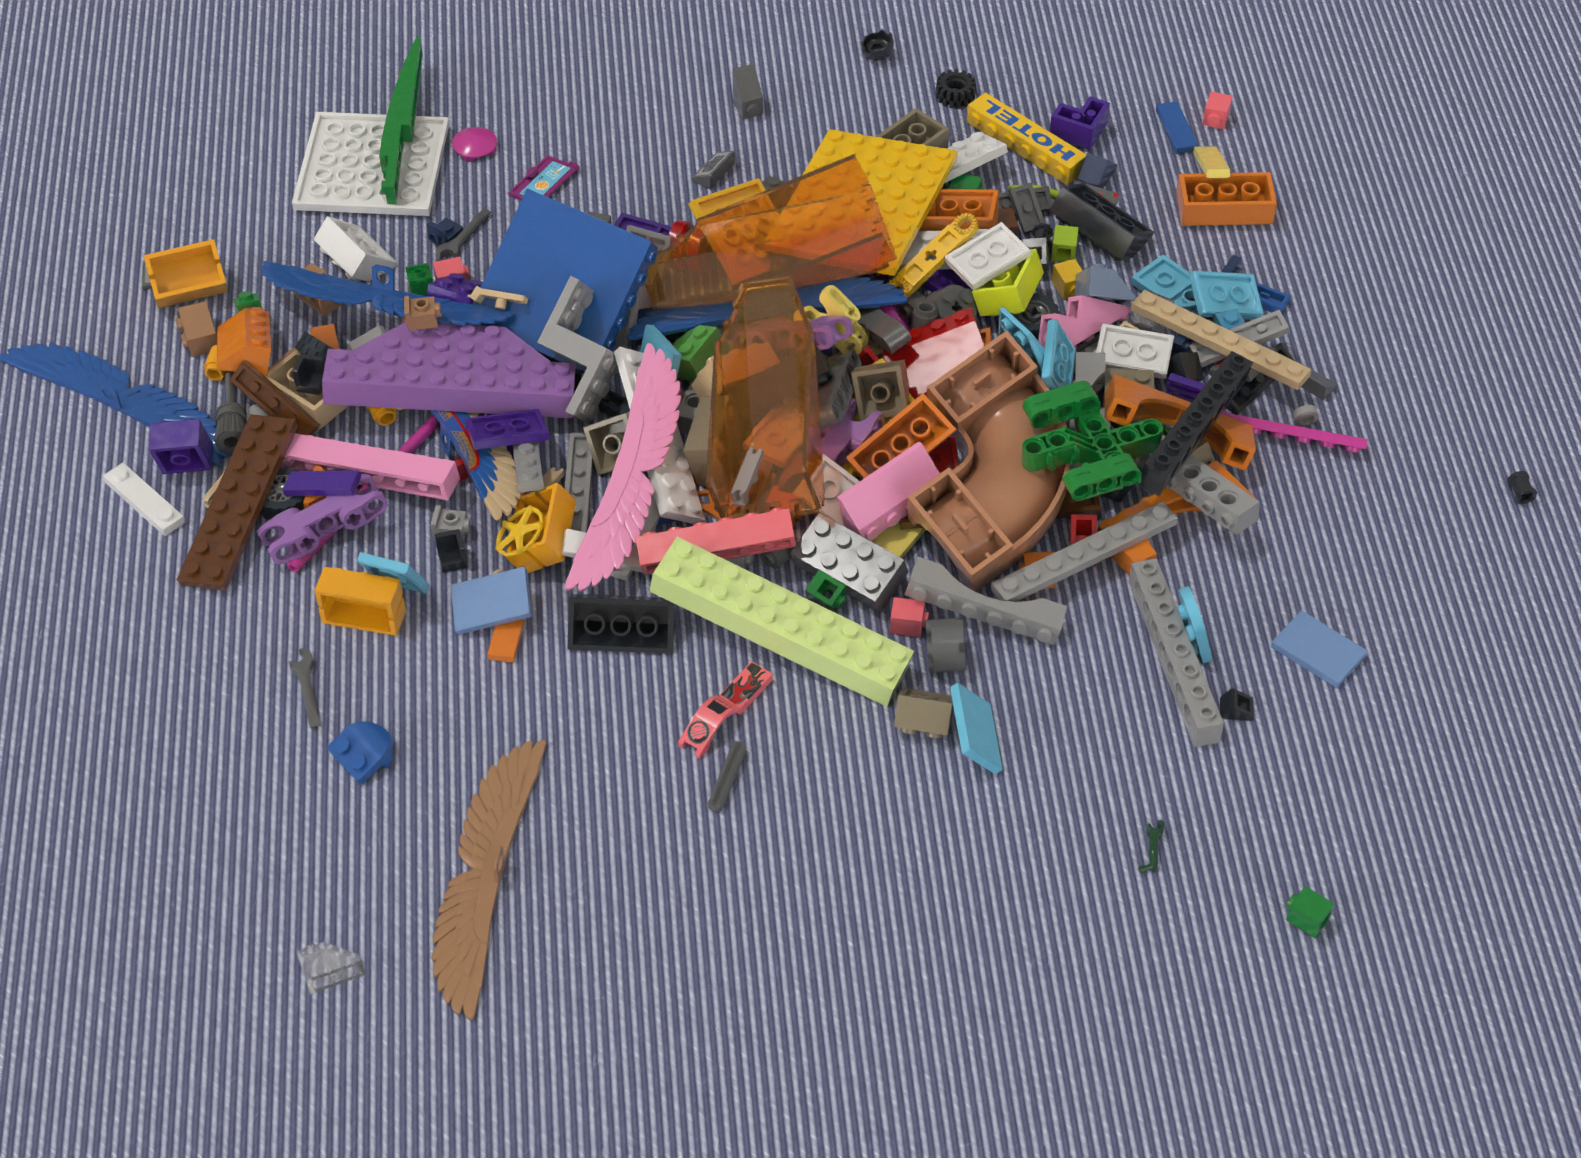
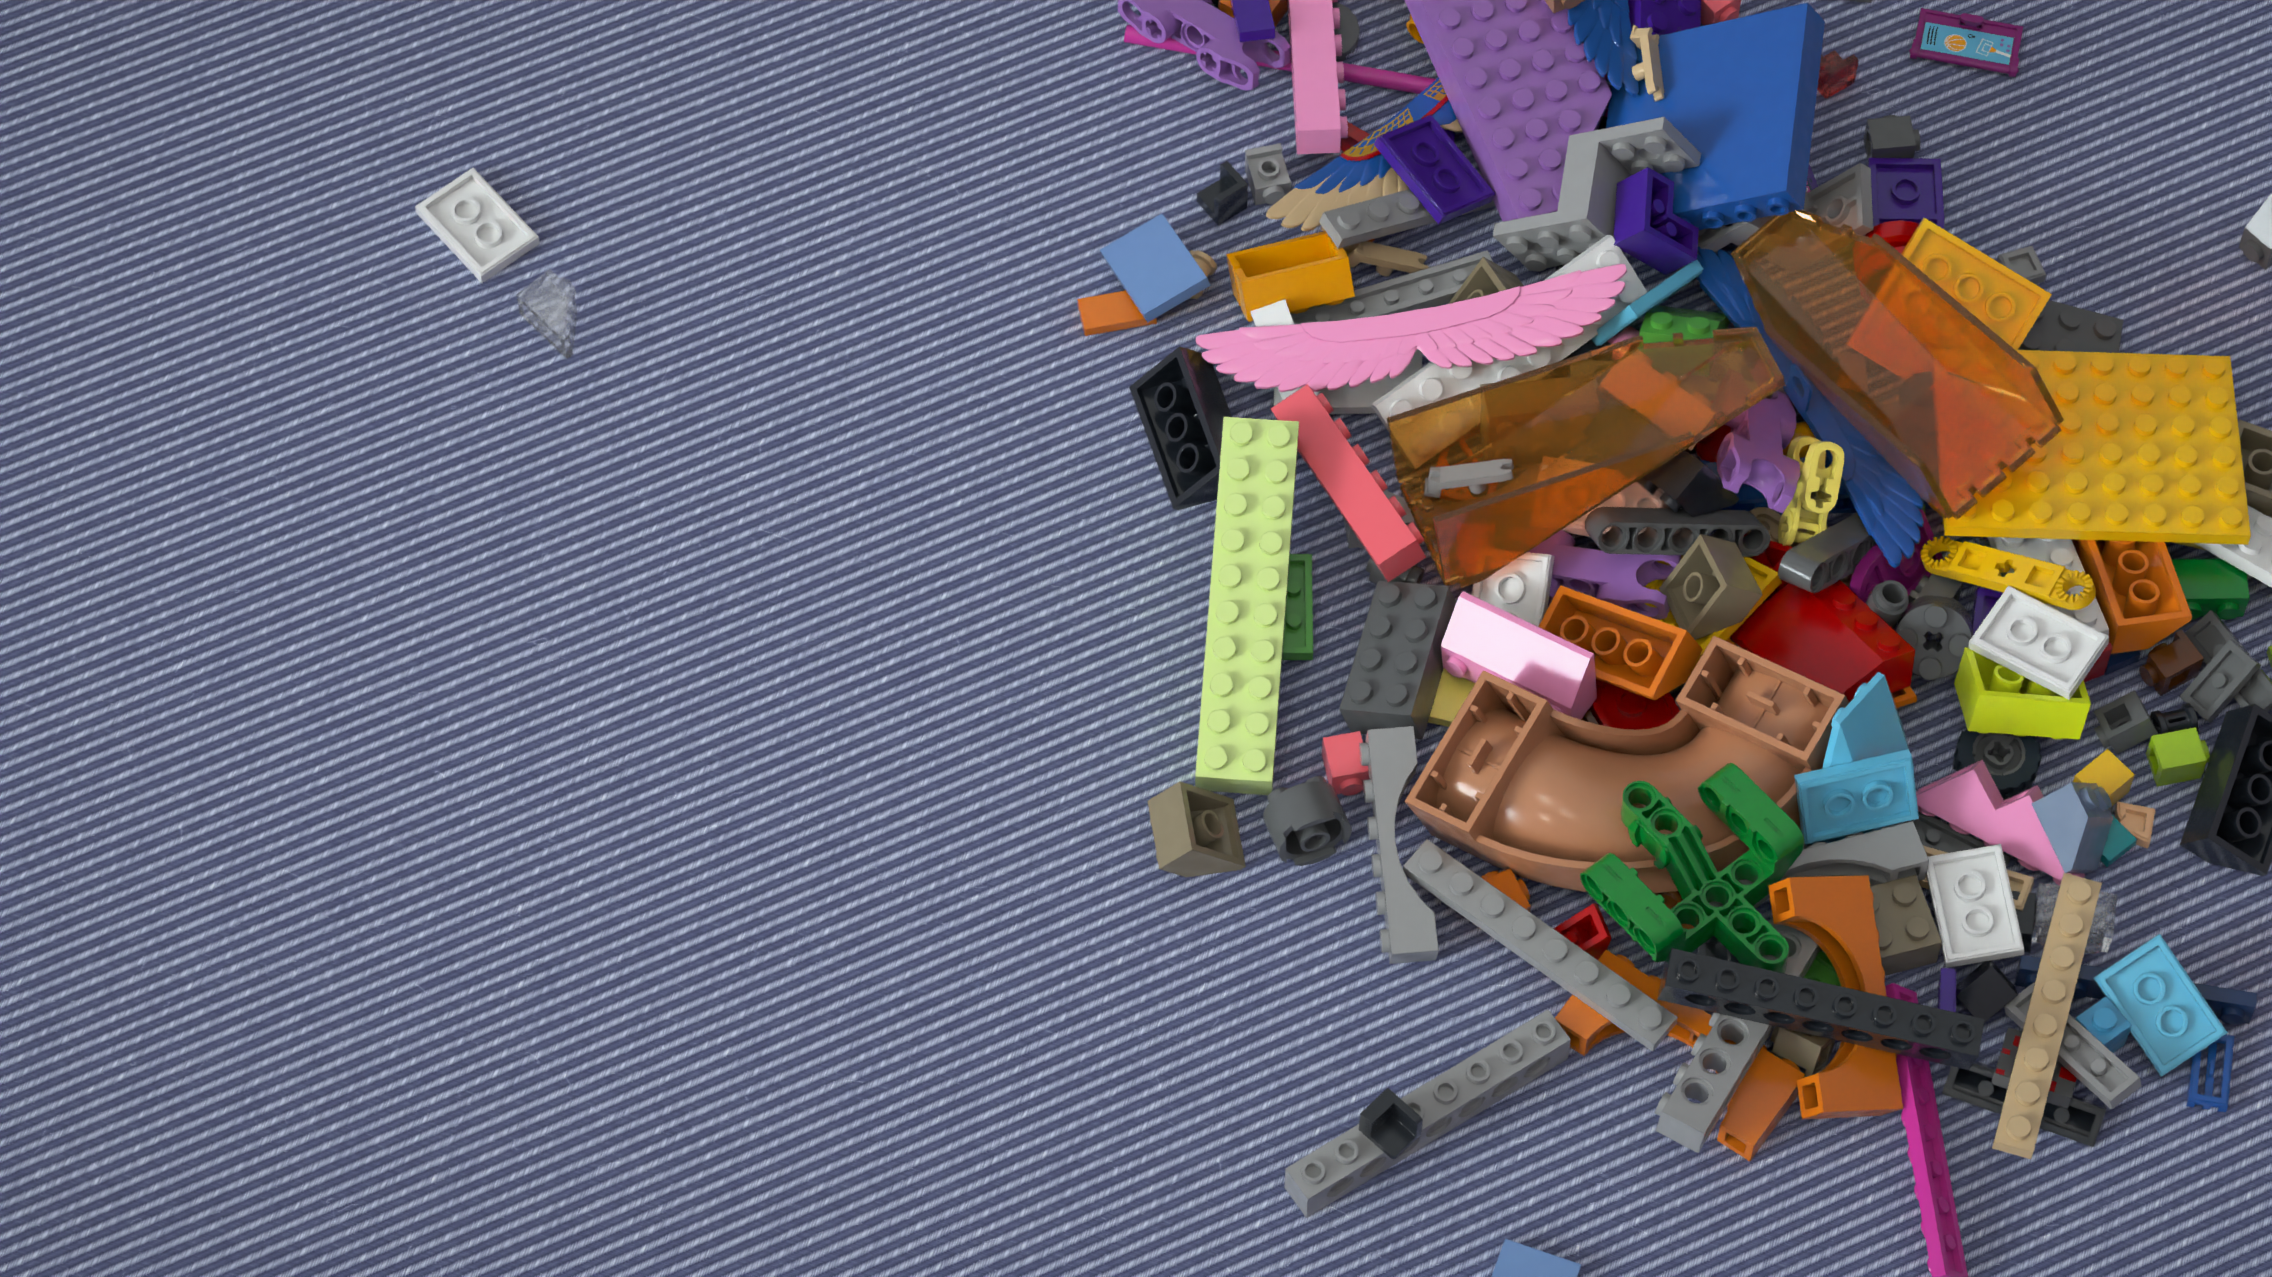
camera: 70 degrees right, 10 degrees up
dark grey piece [289,648,321,728] -> none
light orange piece [314,566,406,636] -> none
blue slope [326,721,395,785] -> none
medium azure tile [357,552,430,594] -> none
medium nougat piece [431,740,546,1020] -> none
yellow wheel [495,505,544,557] -> none
piece [678,661,773,759] -> none
dark grey slope [691,150,735,189] -> none
dark grey axle [708,741,746,812] -> none
green brick [805,569,847,611] -> none
medium azure tile [950,683,1003,774] -> none
medium azure plate [1131,254,1197,312] -> none
dark green piece [1138,820,1165,873] -> none
medium azure plate [1177,586,1213,664] -> none
black slope [1220,688,1254,721] -> none
light grey tile [1292,405,1319,427] -> none
dark grey slope [1296,361,1338,400] -> none
none -> white tile [415,168,540,283]
none -> black panel [1359,1088,1423,1159]
none -> dark purple brick [1613,167,1699,275]

